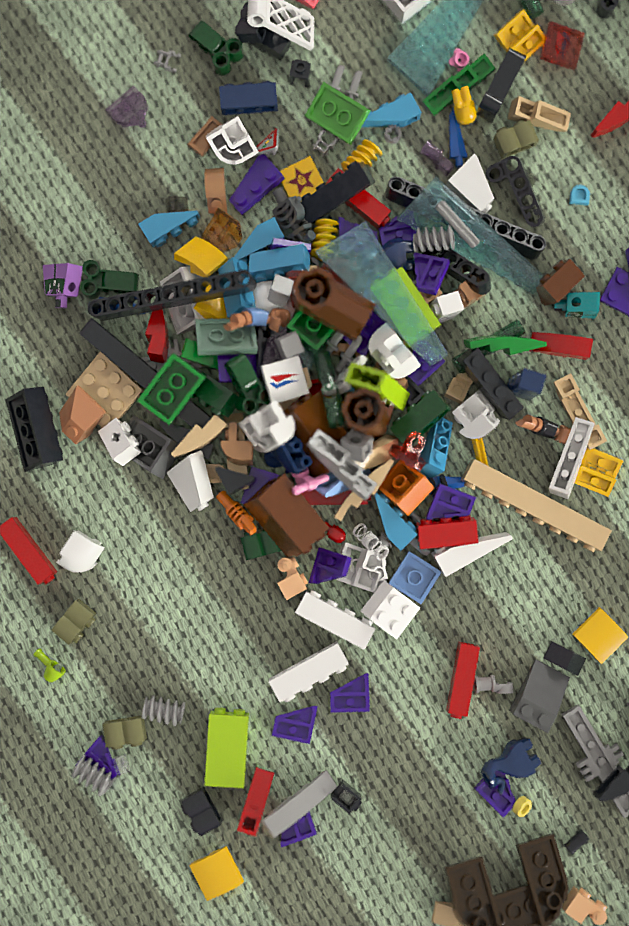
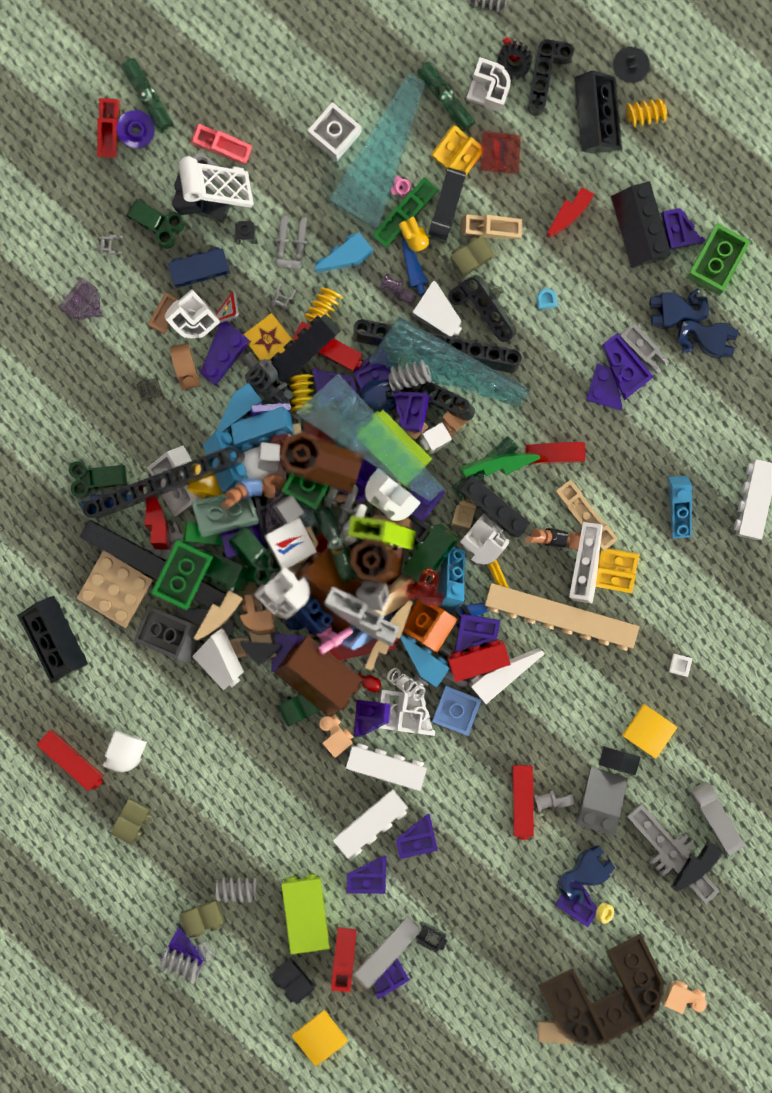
camera: 10 degrees left, 0 degrees up
lime bar [33,648,66,683] -> none
medium lavender torso [43,263,83,309] -> none
nougat slope [59,385,106,444] -> none
white brick [98,418,141,466] -> none
dark azure slope [138,211,200,247] -> none
yellow slope [174,236,228,277] -> none
clear orange slope [200,207,243,253] -> none
orange hinge [216,490,257,536] -> none
bright green tile [305,82,370,145] -> none
white brick [361,581,420,639] -> none
light grey bush [384,125,401,144] -> none
light grey axle [435,200,480,248] -> none
dark blue brick [506,368,547,401] -> none
reddish brown slope [536,259,585,306] -> none
teal torso [554,292,600,319] -> none
black pin [564,829,590,855] -> none

